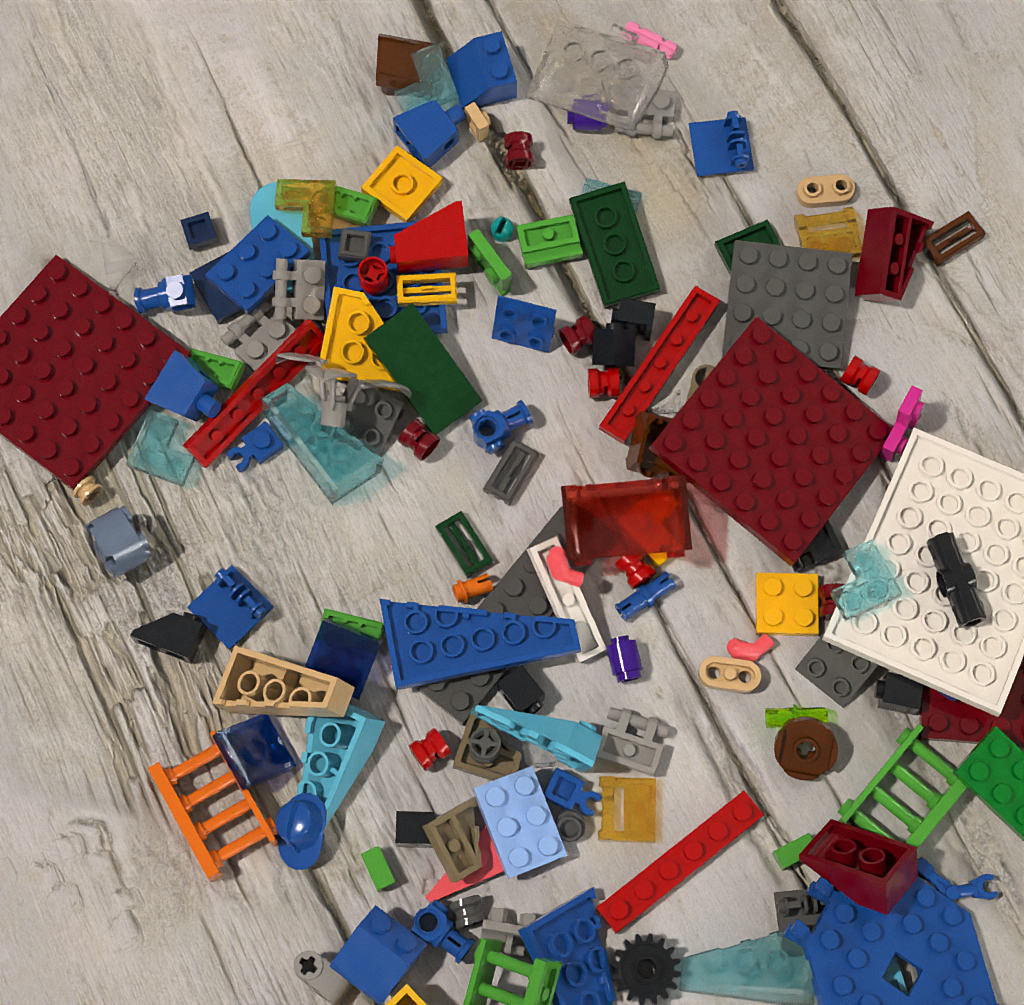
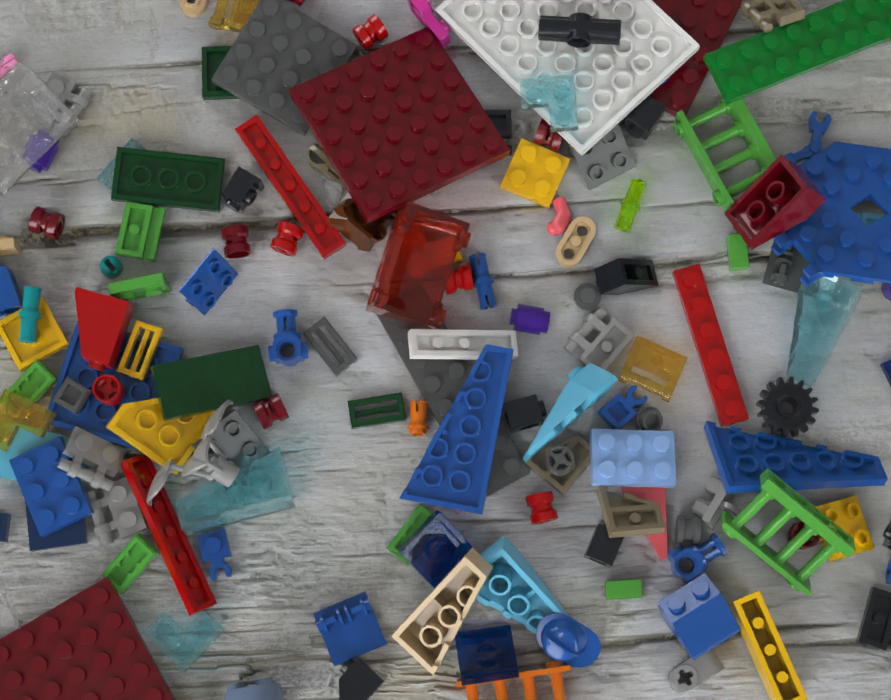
camera: 65 degrees left, 5 degrees up
blue connector [134,274,196,314] -> none
blue torso [144,350,221,421] -> none
coral arm [546,546,584,588] -> none
black brick [592,323,636,367] -> none
blue hinge [688,111,754,177] -> none
reddish brown plate [774,717,838,780] -> none
none -> teal pin [18,286,42,344]
none -> dark grey plate [574,283,601,311]
none -> black slope [594,258,658,295]

